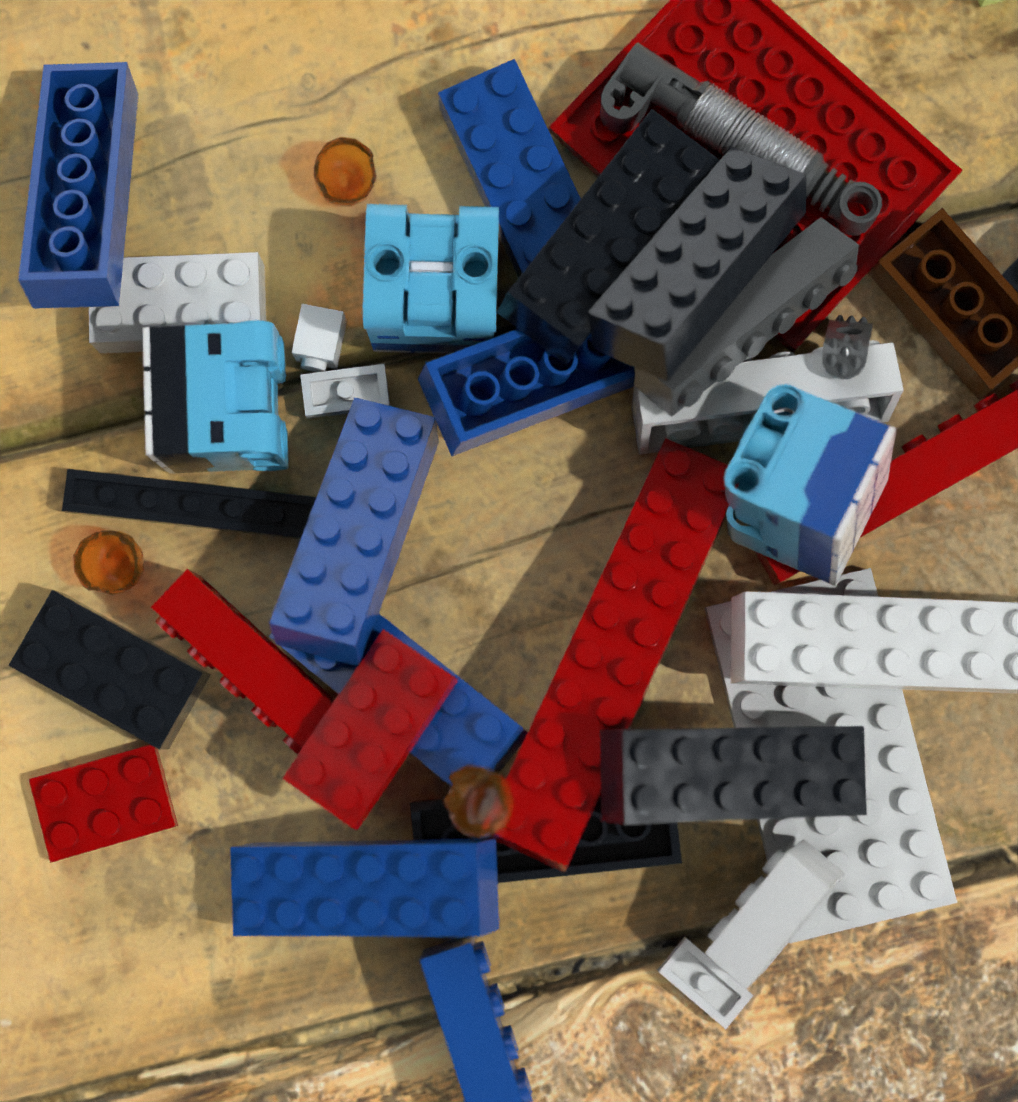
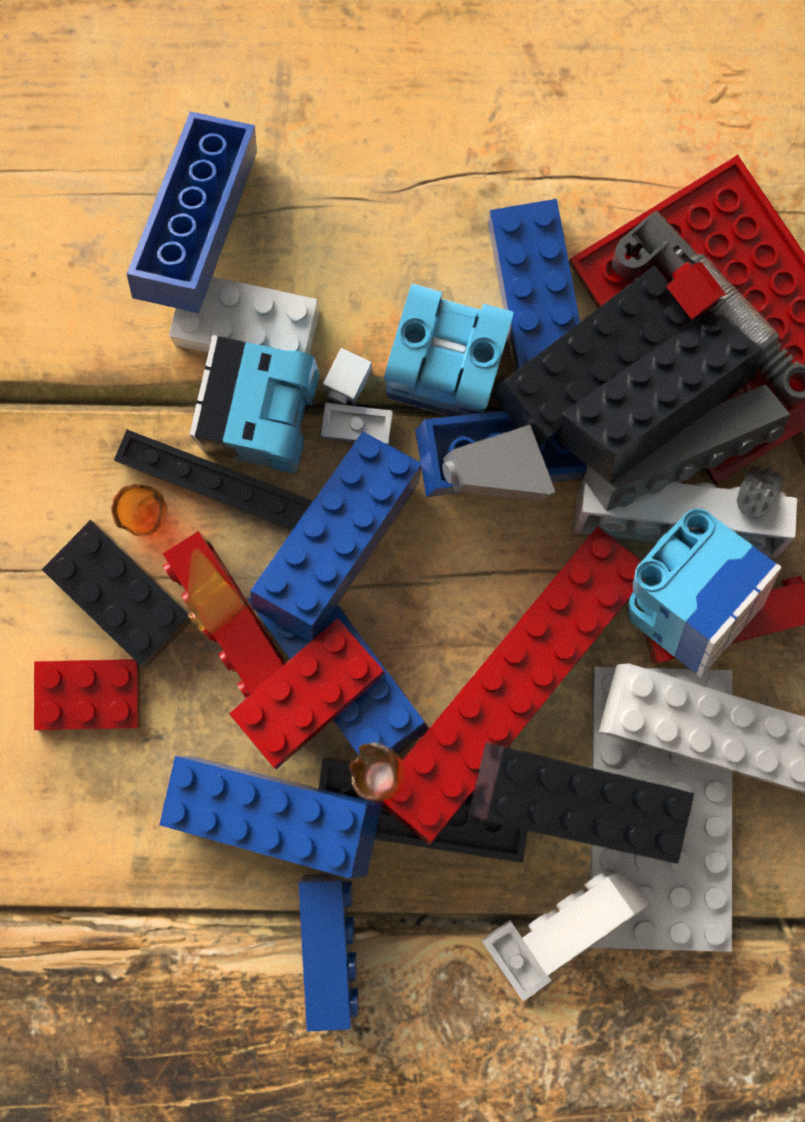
camera: 20 degrees right, 0 degrees up
clear orange hair [313,137,377,207] -> none
none -> clear yellow slope [186,548,247,634]
none -> light grey slope [442,425,555,501]
none -> red brick [666,262,727,320]

